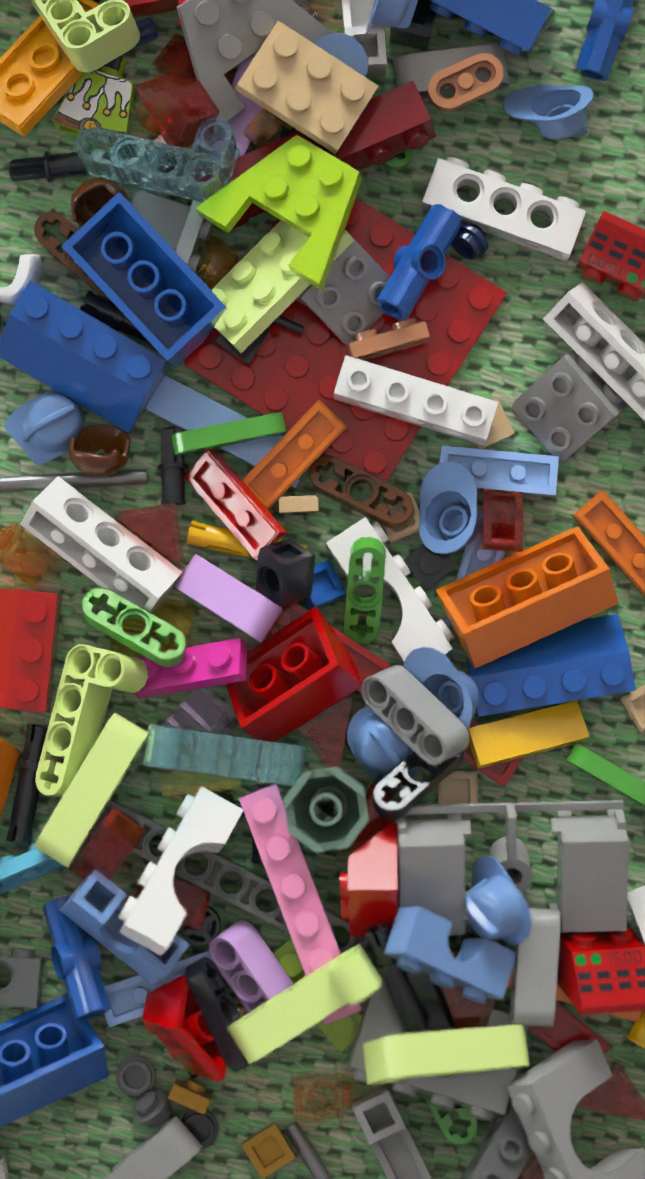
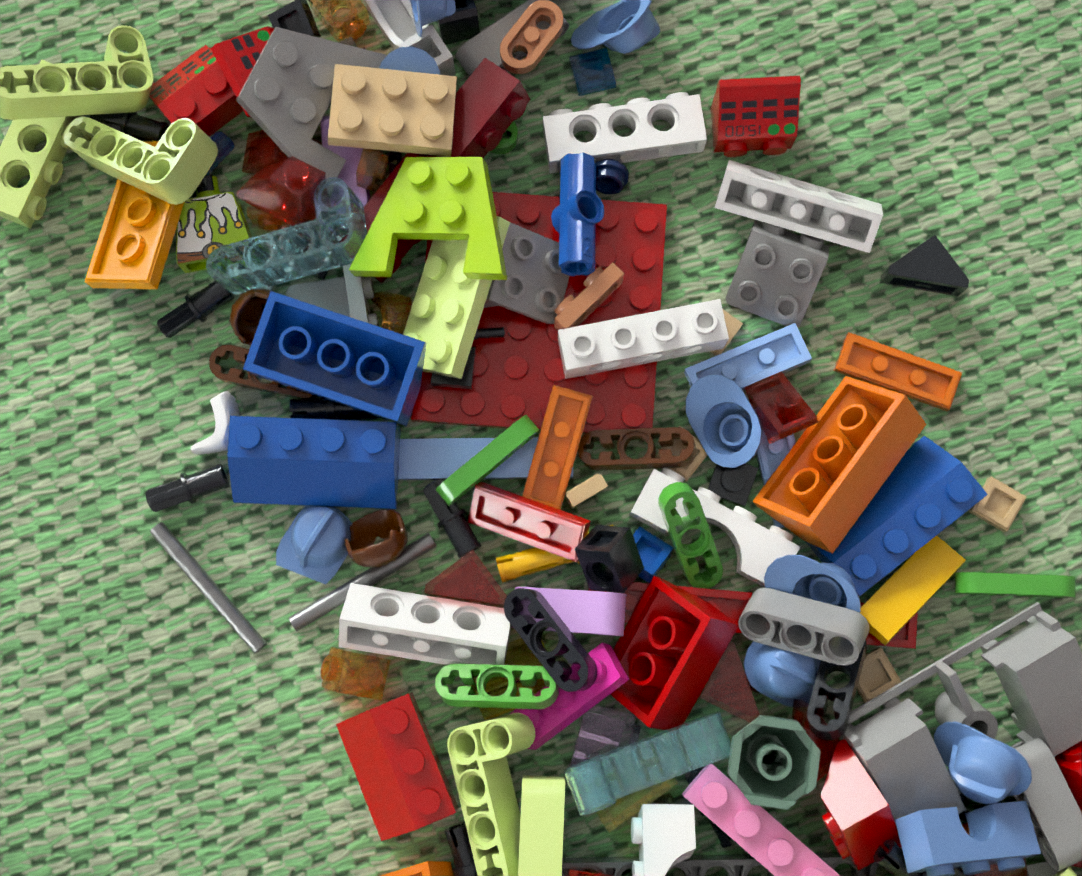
camera: 30 degrees left, 5 degrees down
none -> black beam [504,588,597,692]
none -> tile [569,48,616,96]

